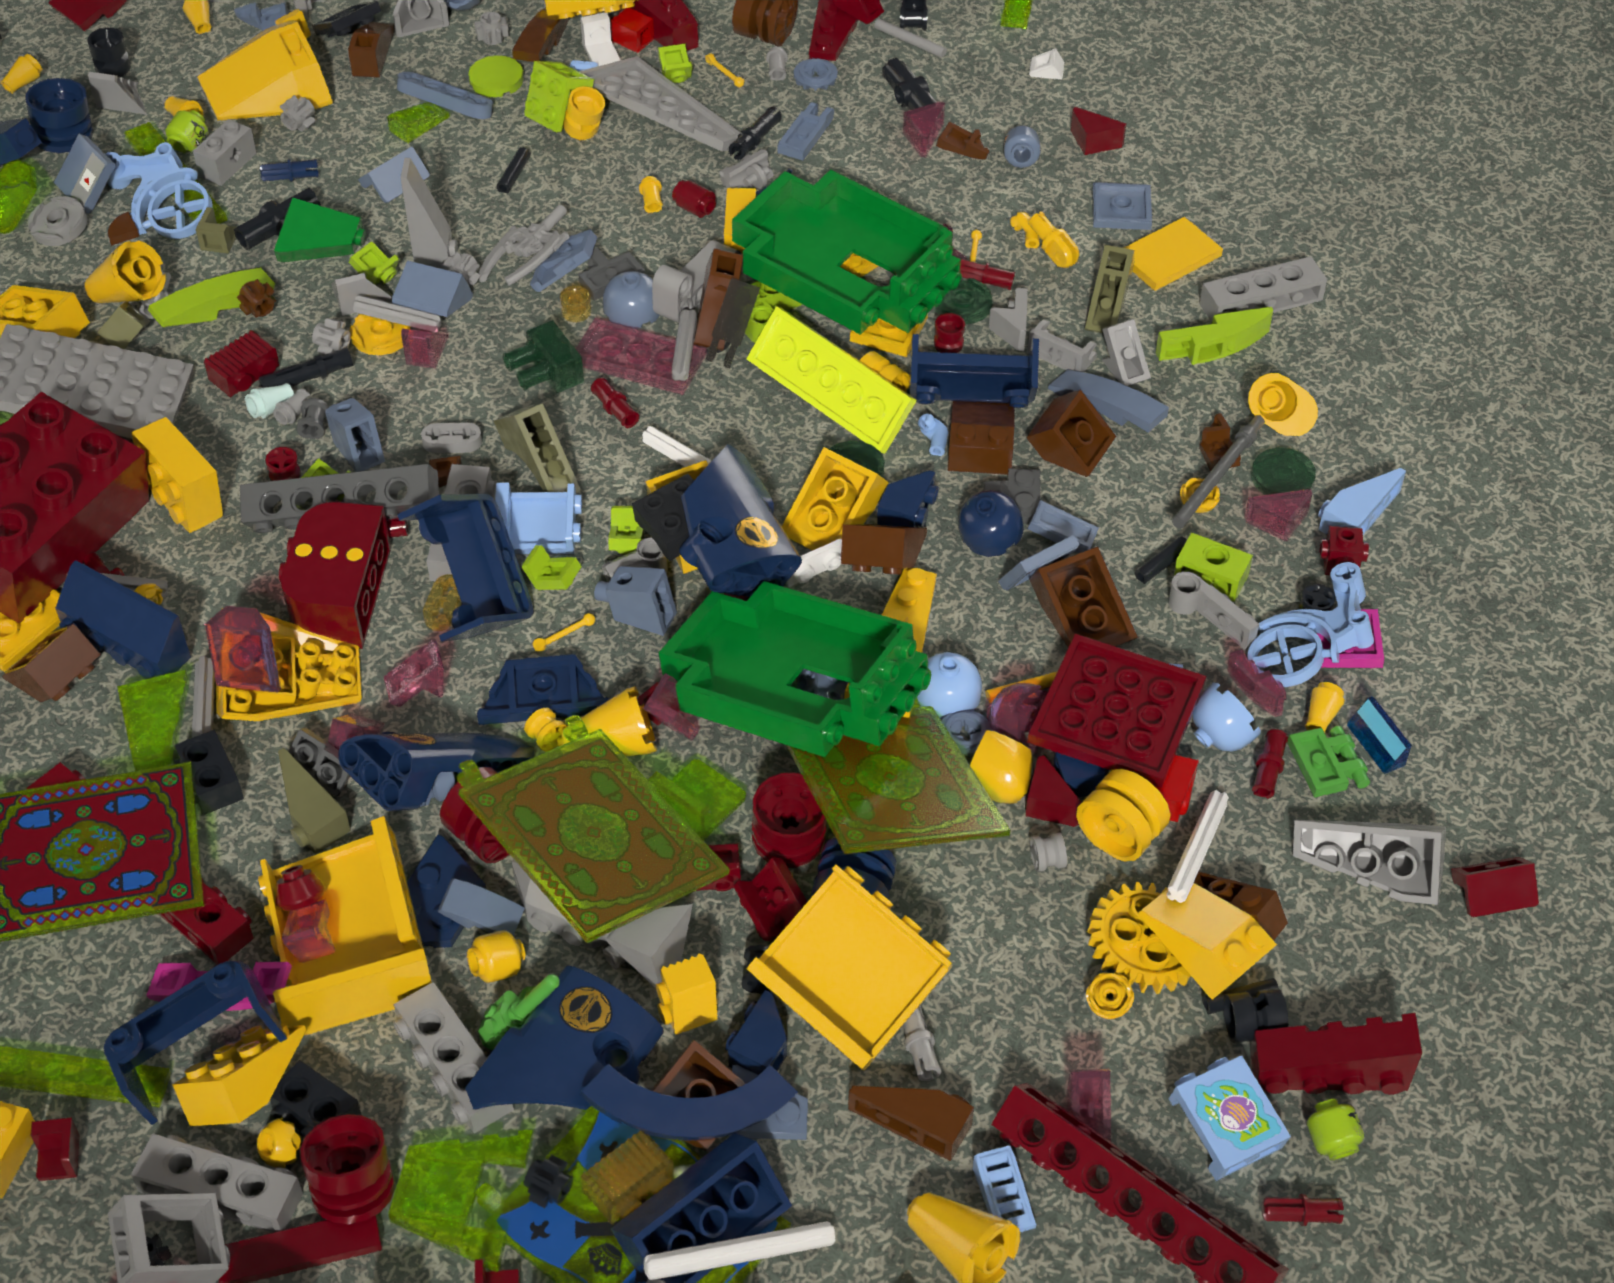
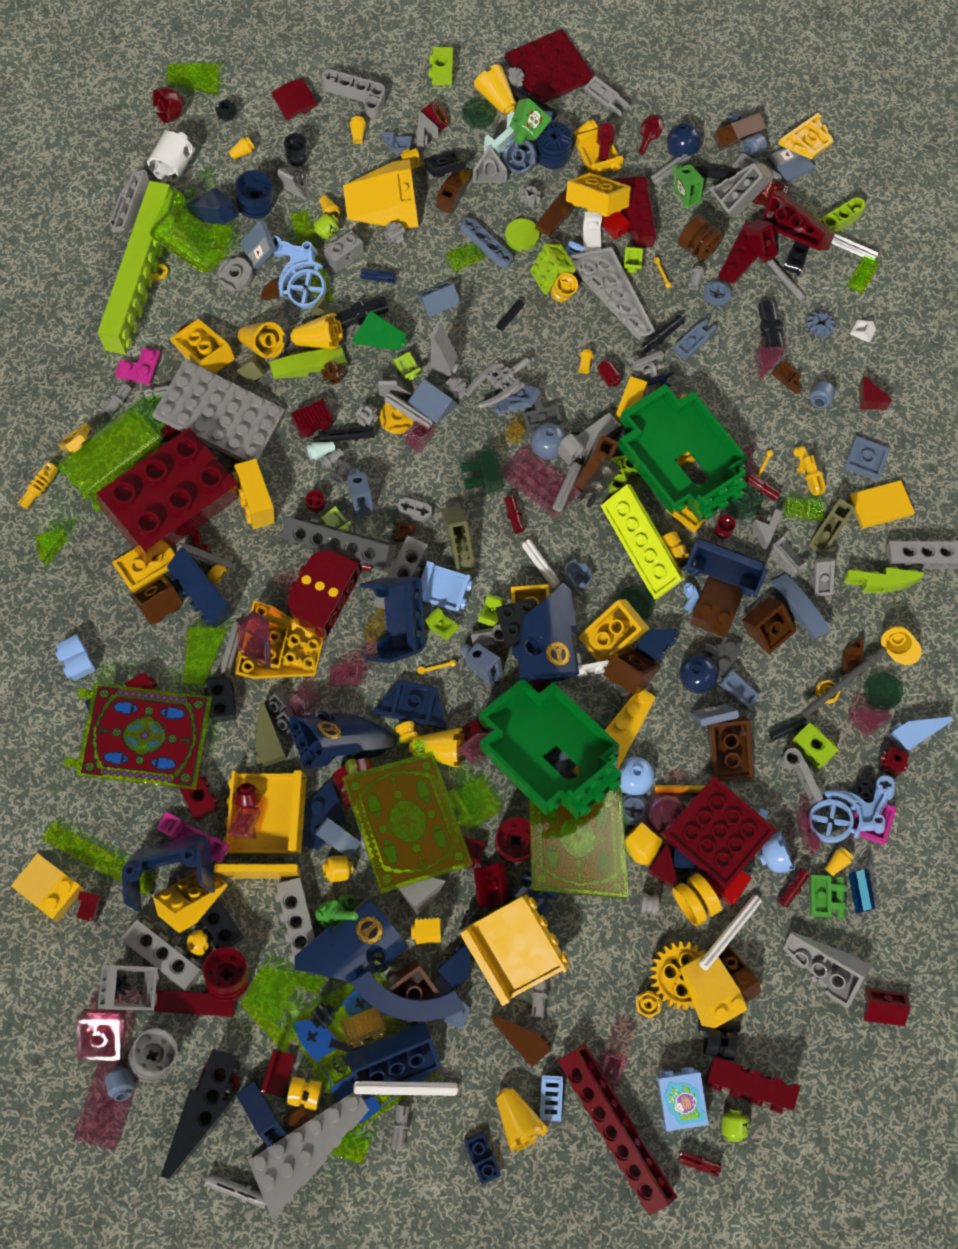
camera: 15 degrees right, 20 degrees up
none -> yellow cone [290,313,343,350]
none -> sand blue hair [564,559,593,589]
none -> clear neon green slope [783,497,825,521]
none -> sand blue gear [807,310,836,337]

